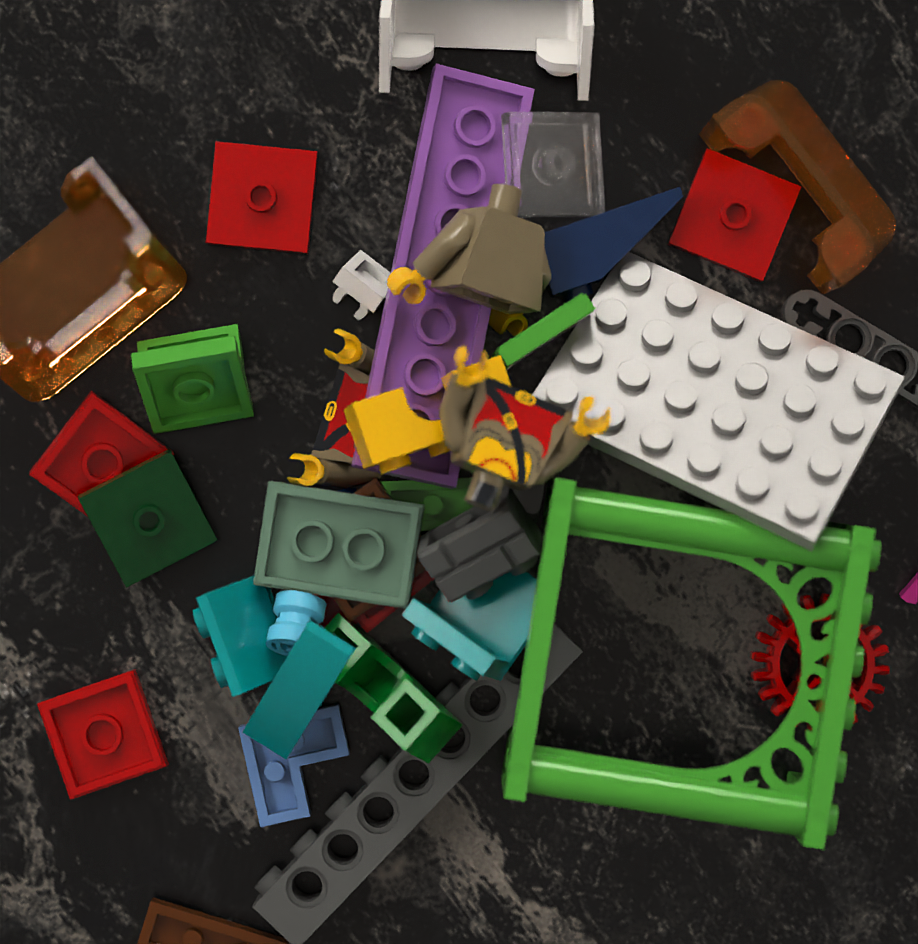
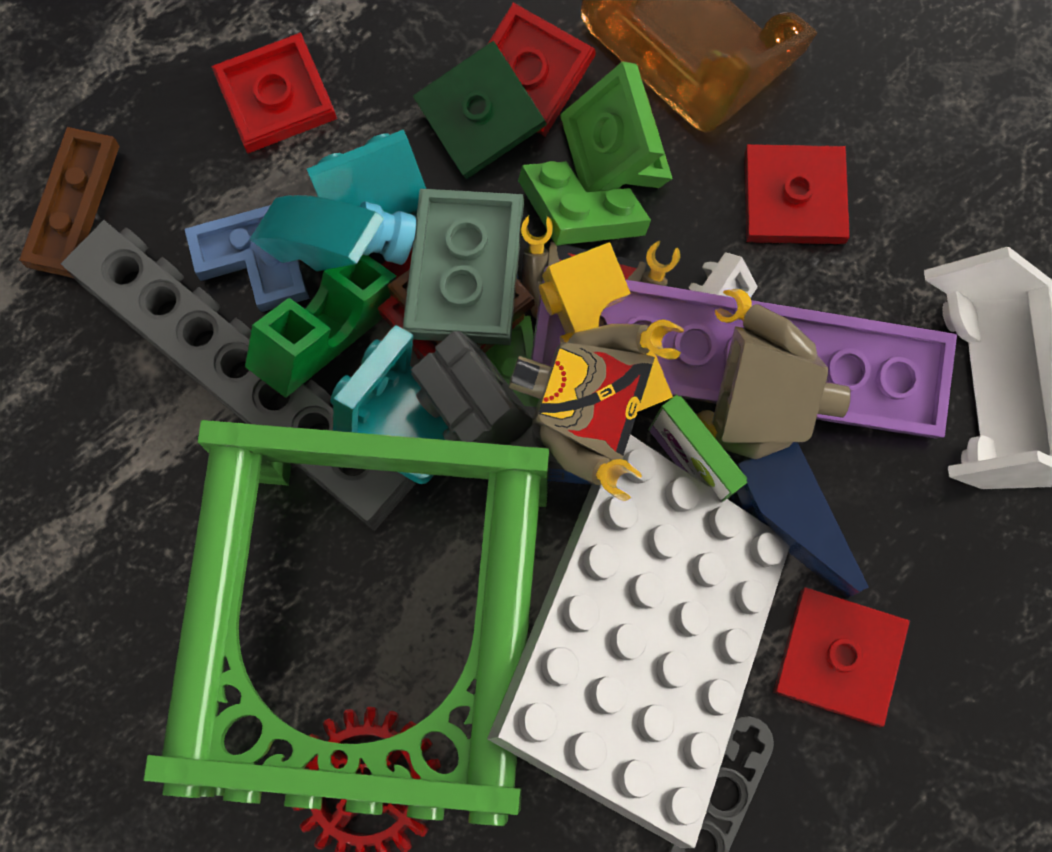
camera: 85 degrees right, 15 degrees down
clear plate [501,111,605,217] -> none
clear orange windscreen [699,80,896,295] -> none
none -> bright green plate [518,161,651,246]

